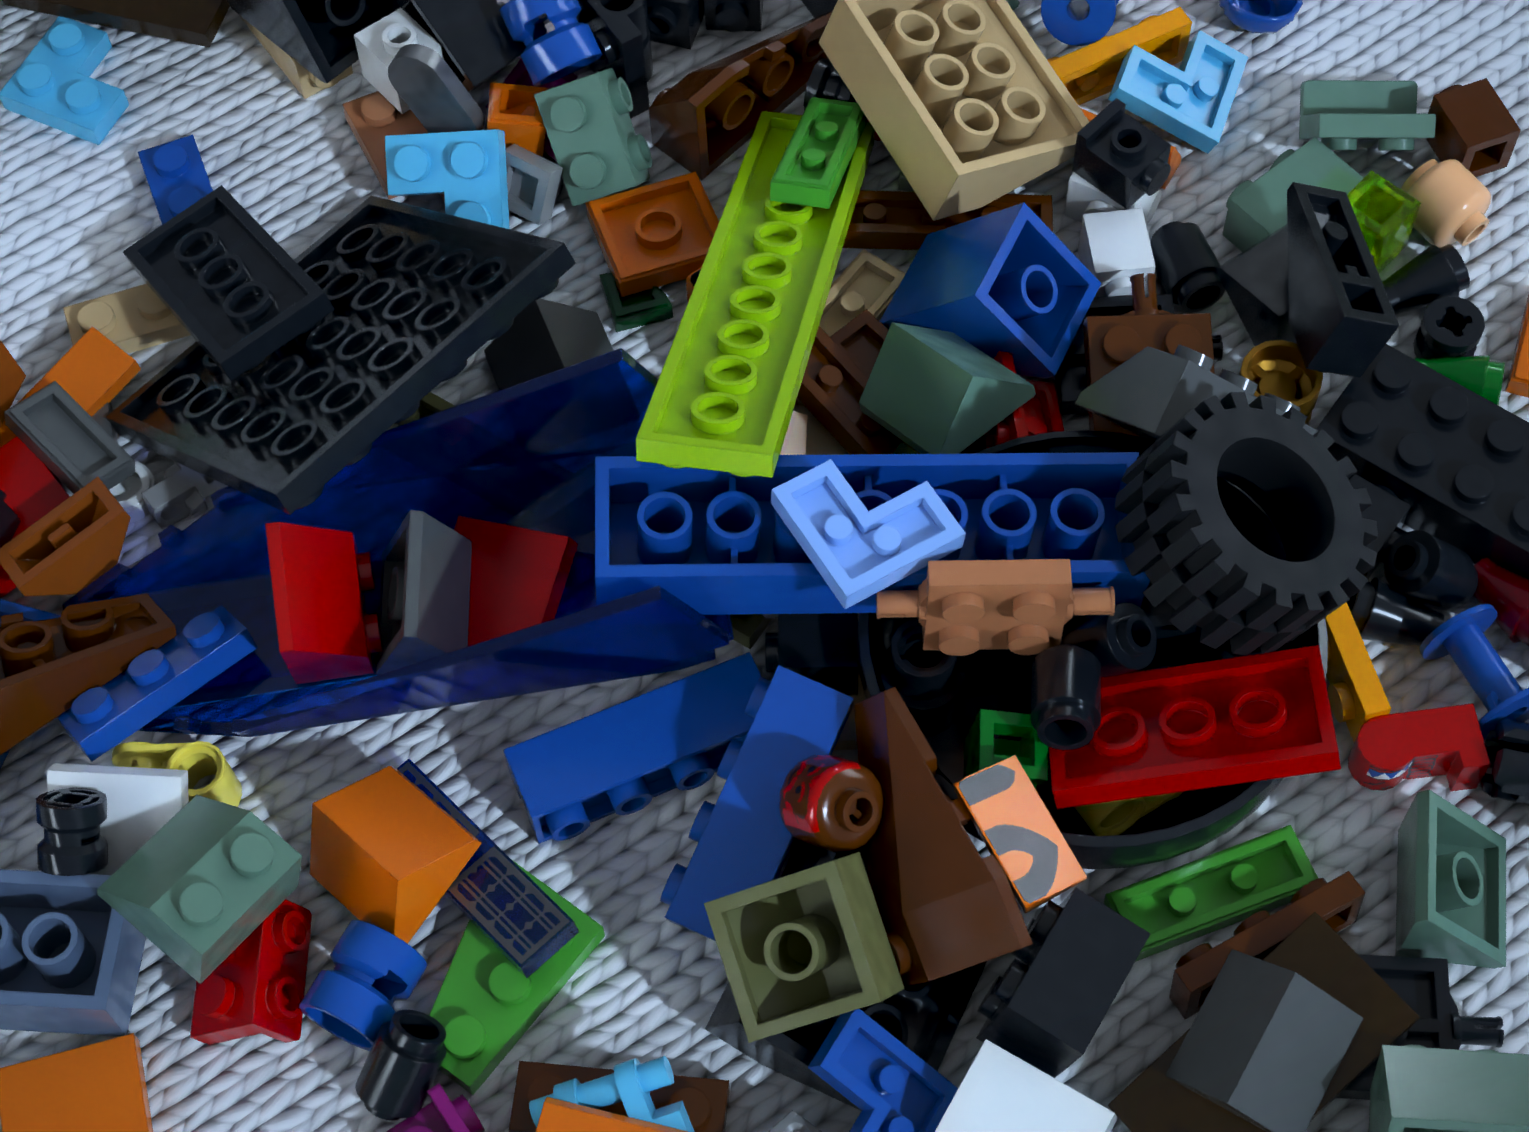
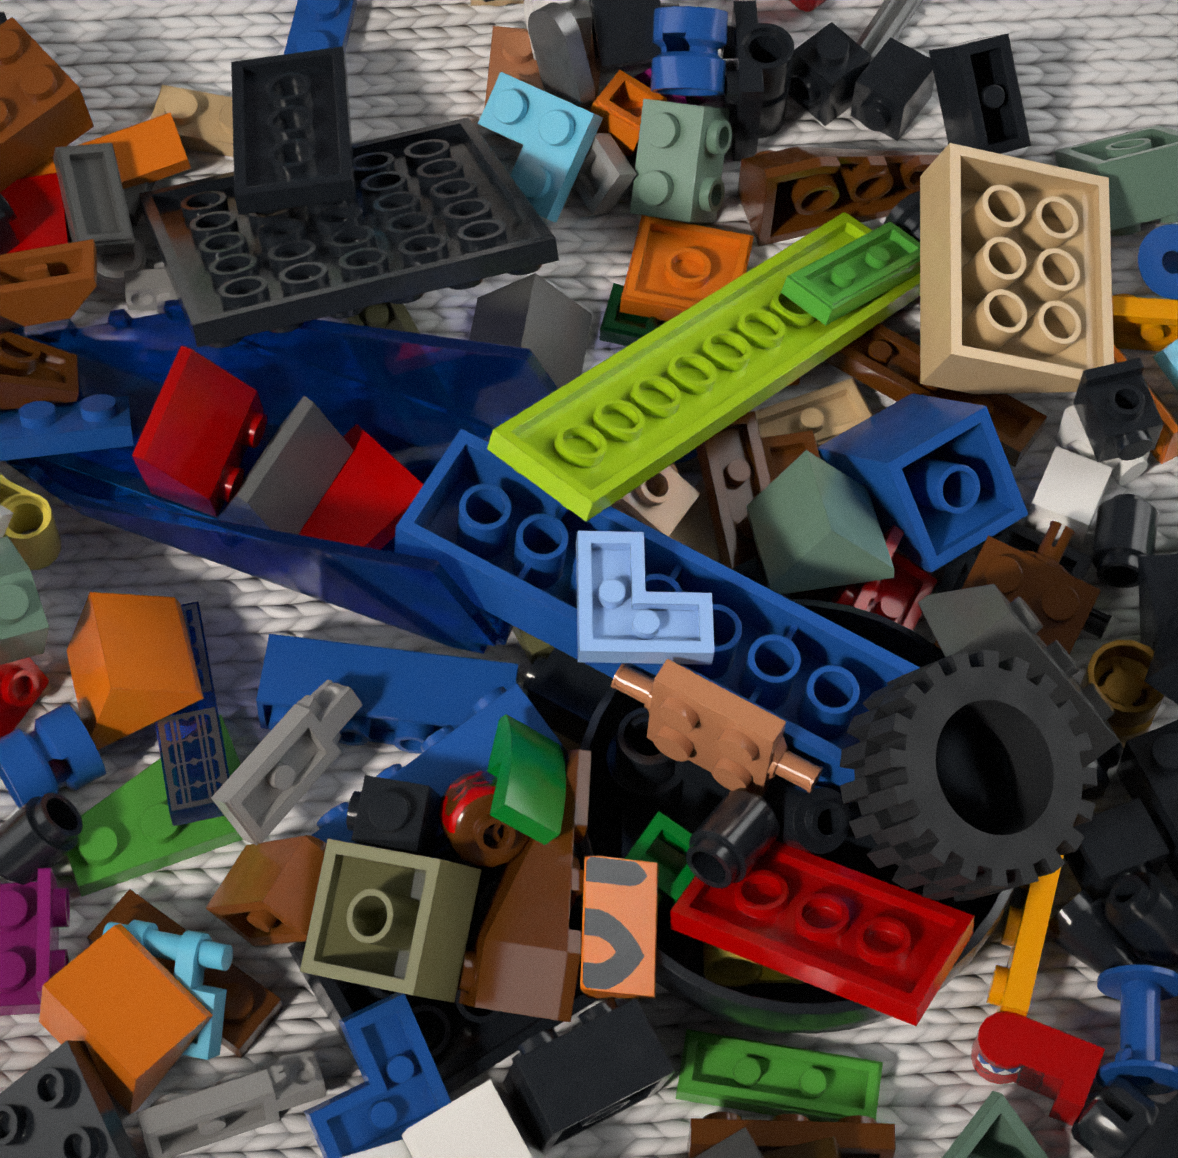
camera: 25 degrees right, 0 degrees up
none -> dark orange brick [205,835,327,946]
none -> light grey hinge [211,679,363,845]
none -> black brick [346,775,441,858]
none -> green slope [487,714,566,845]

